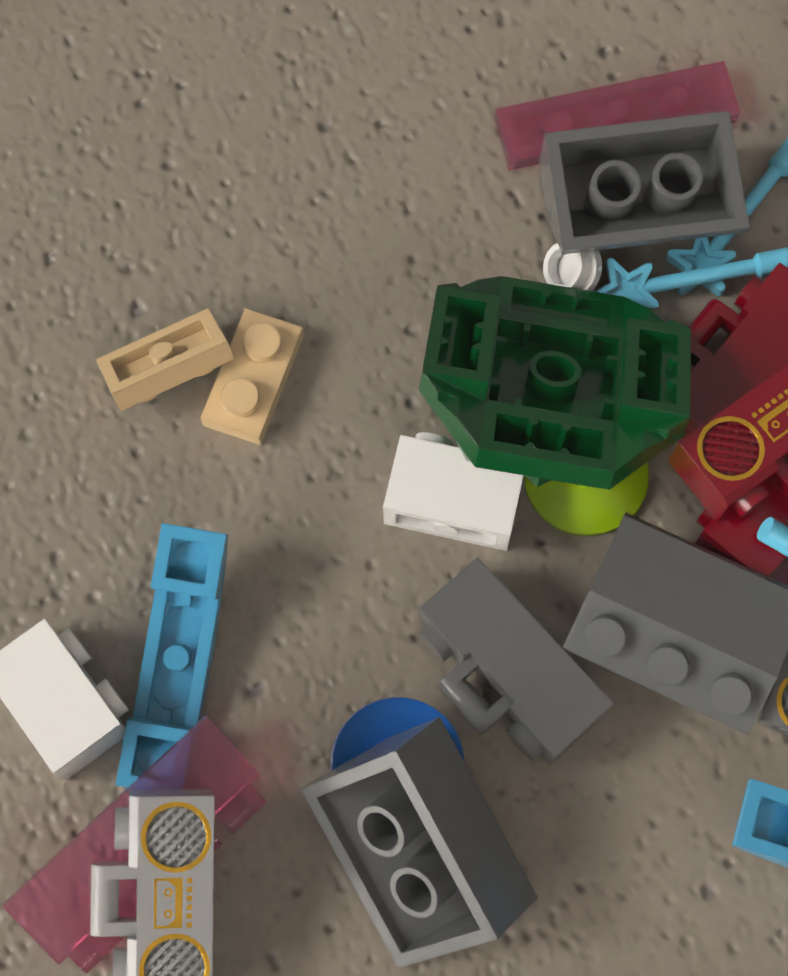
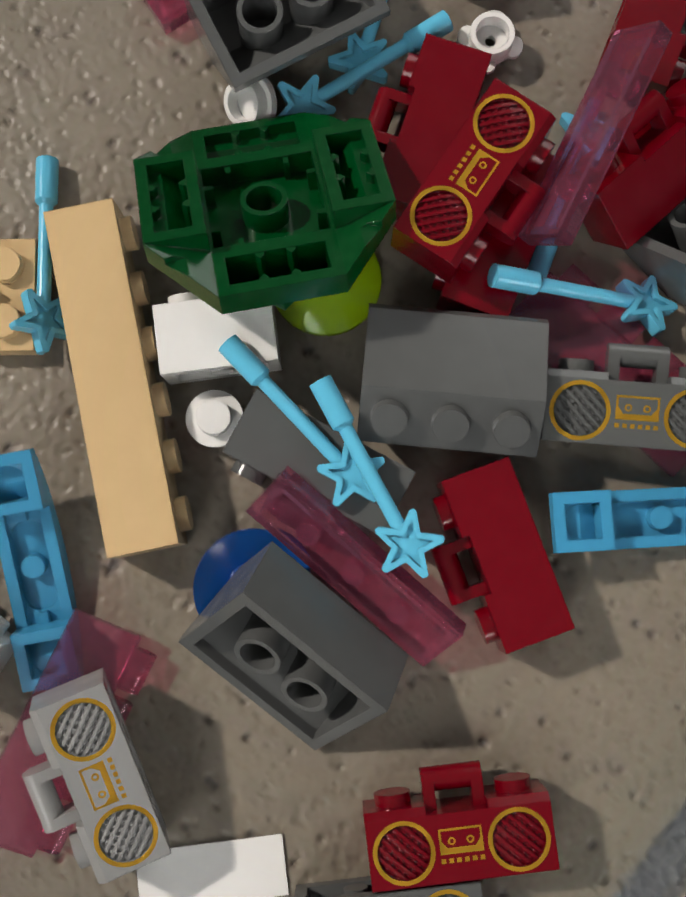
camera: 20 degrees left, 10 degrees up
none -> medium azure piece [9,155,67,355]
none -> tan brick [43,198,194,558]
none -> white plate [186,390,243,448]
none -> medium azure piece [219,334,385,507]
none -> clear pink tile [246,466,466,667]
none -> medium azure piece [309,375,445,579]
none -> dark red piece [431,457,575,654]

